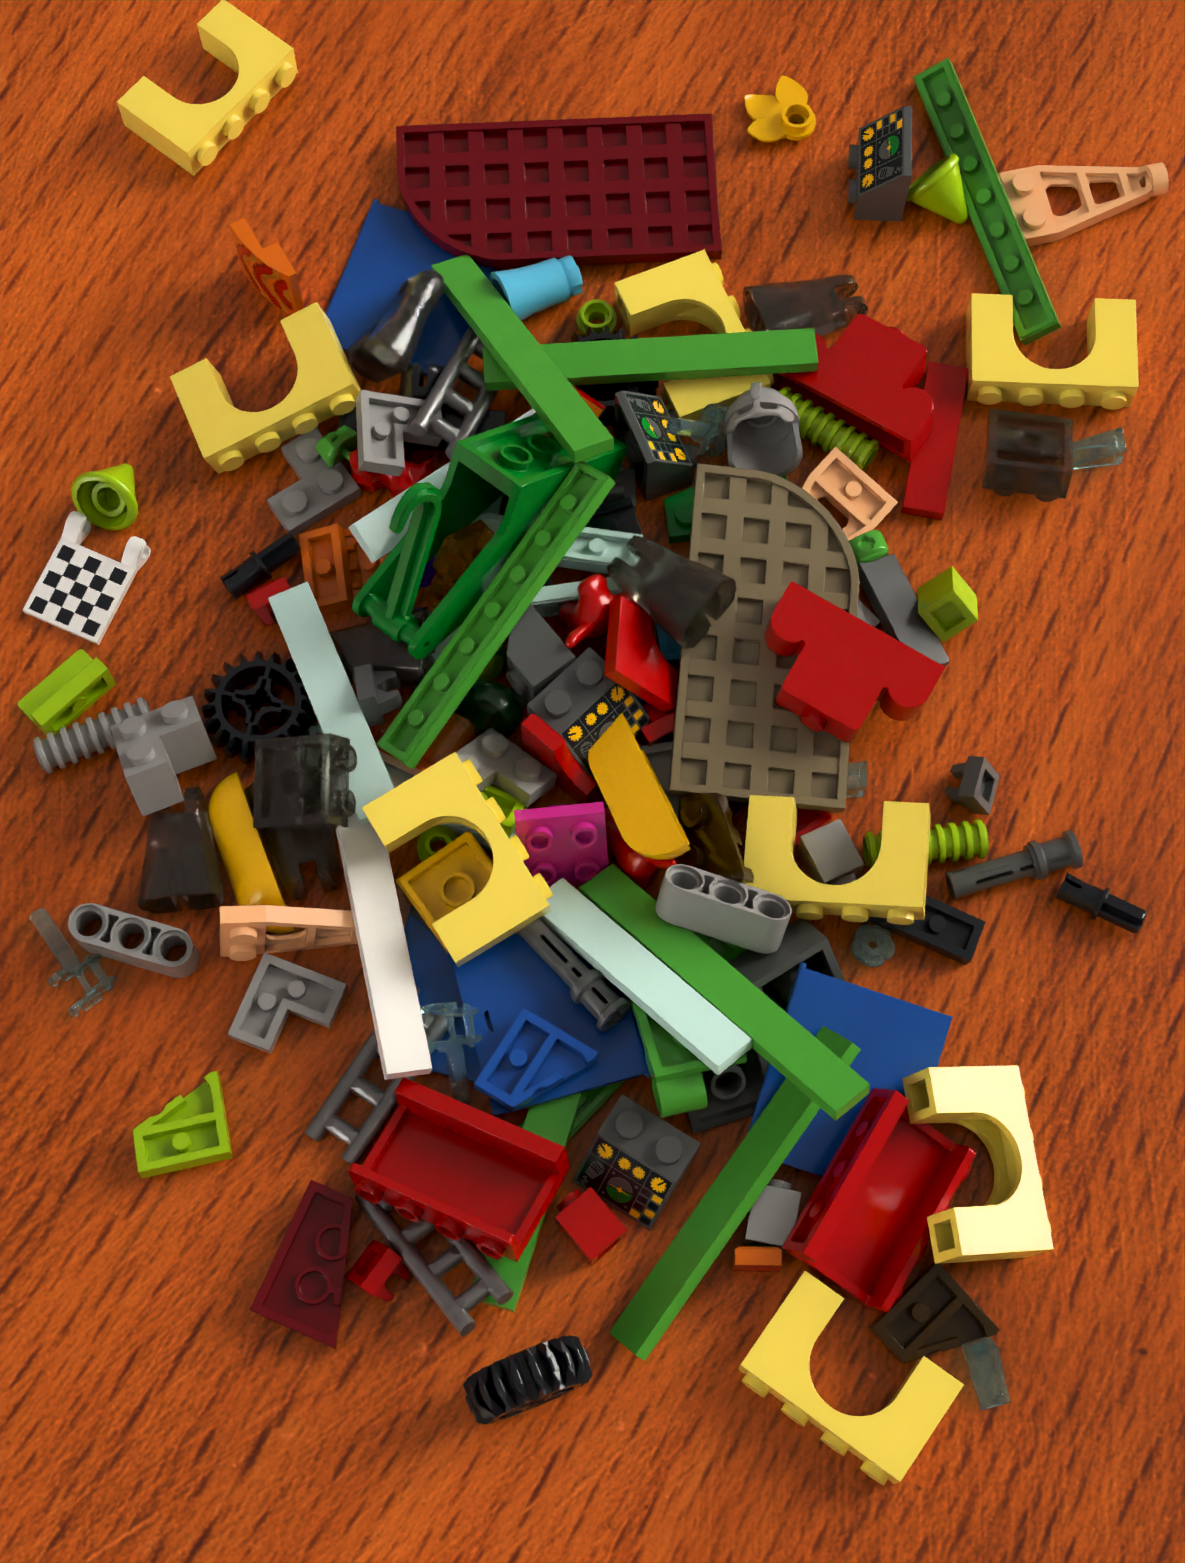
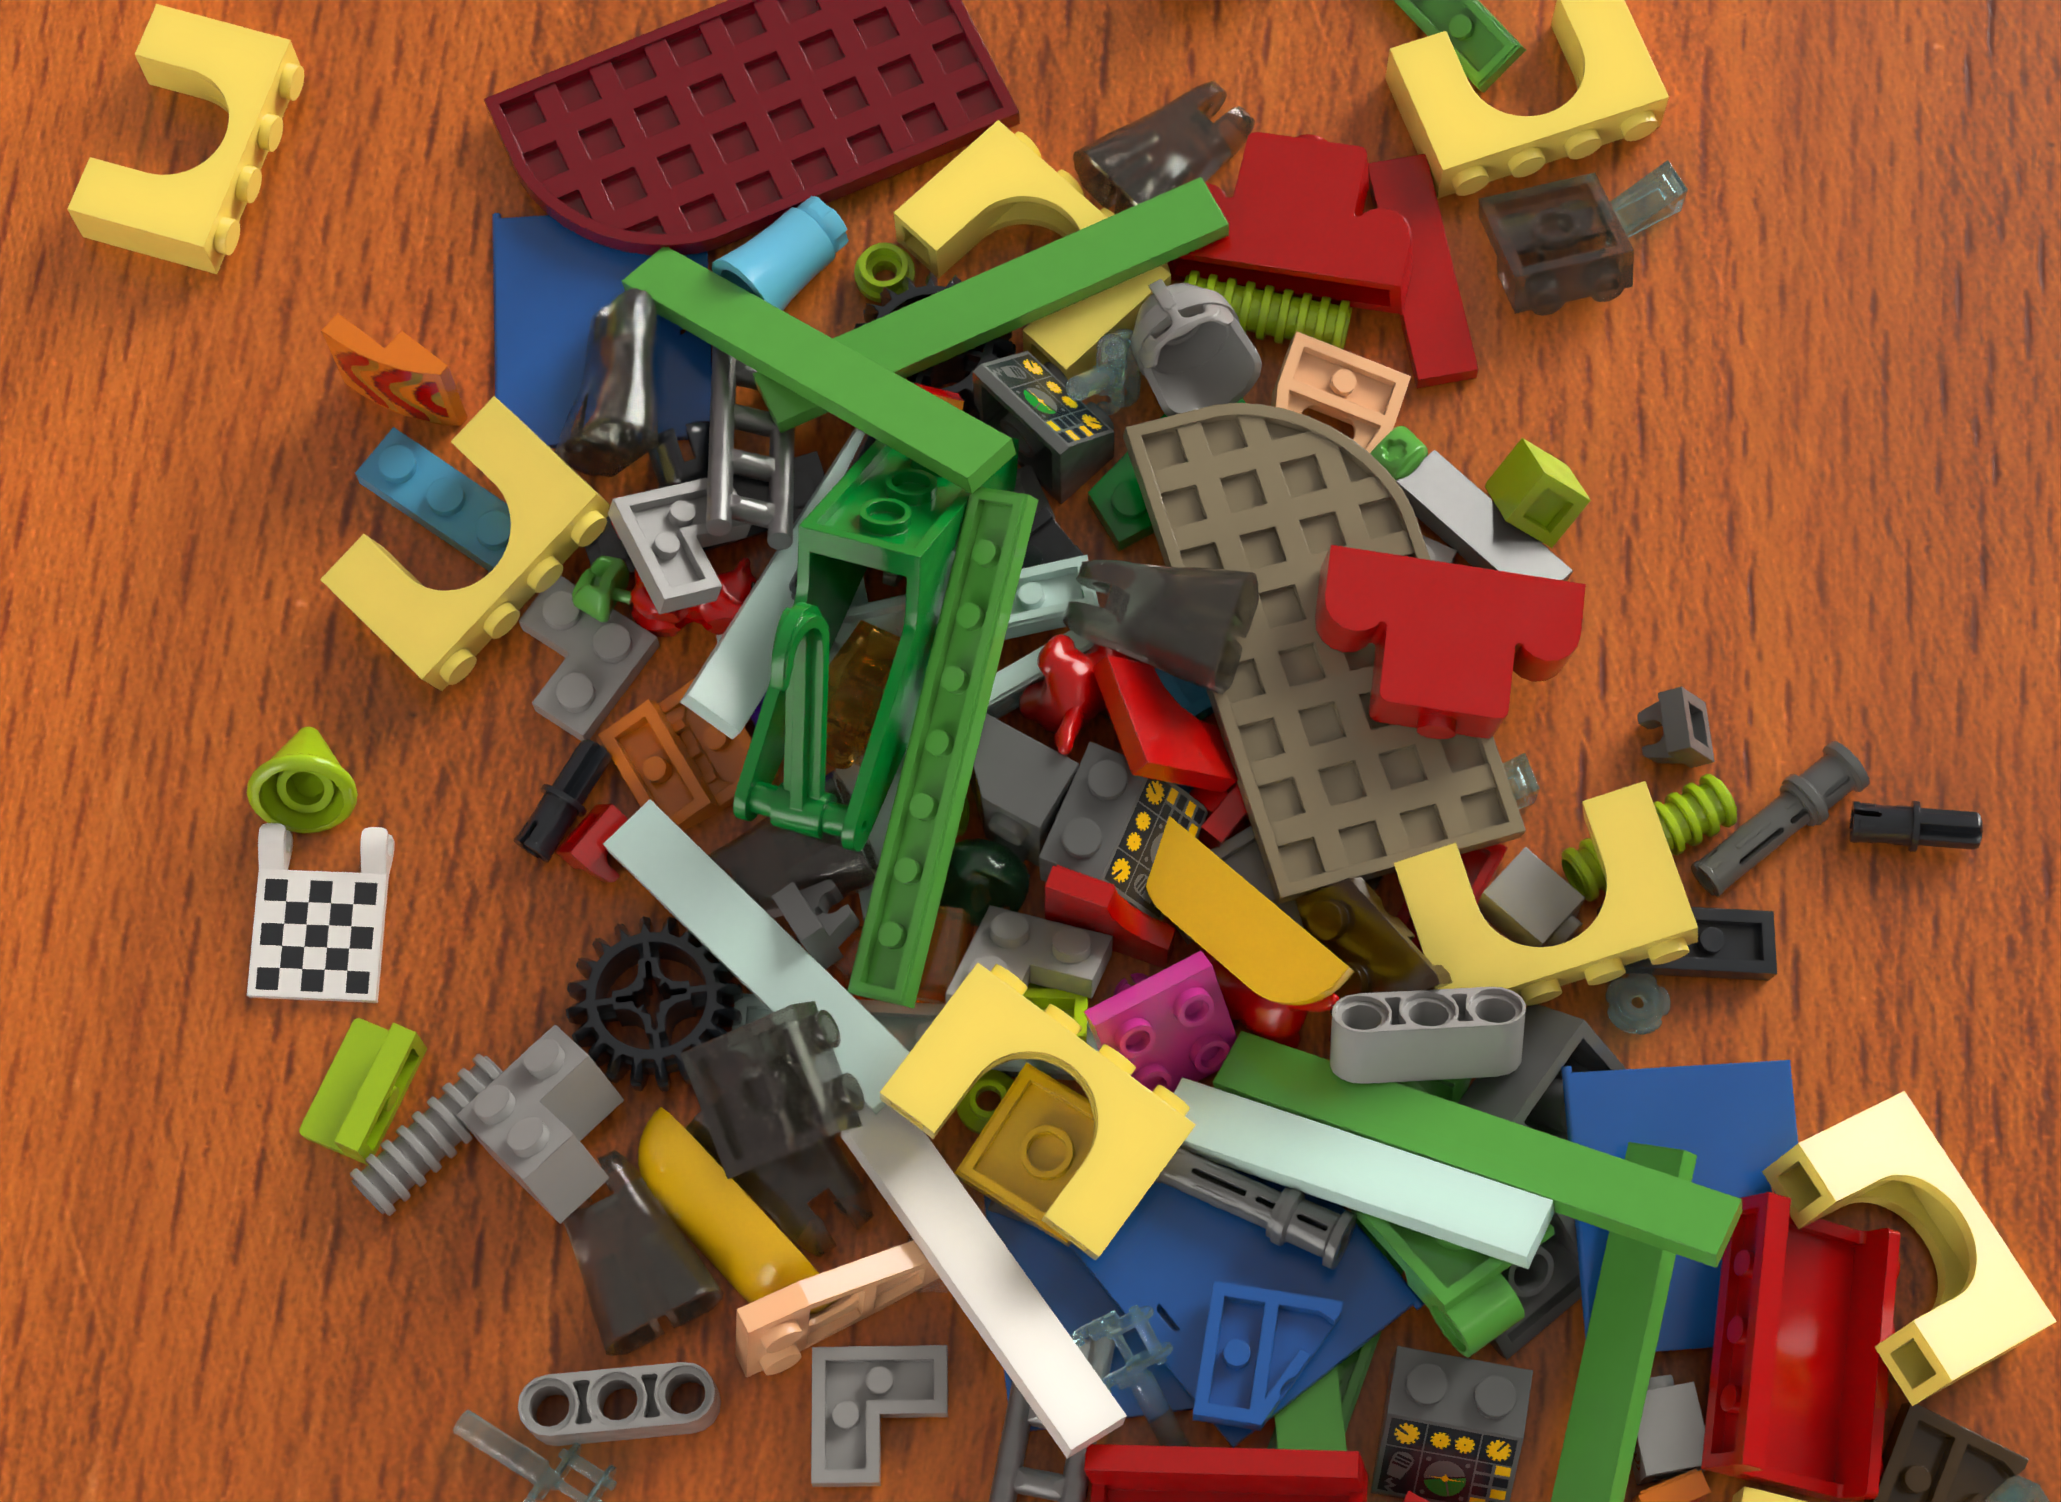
camera: 20 degrees left, 0 degrees up
none -> dark azure plate [355,427,511,572]

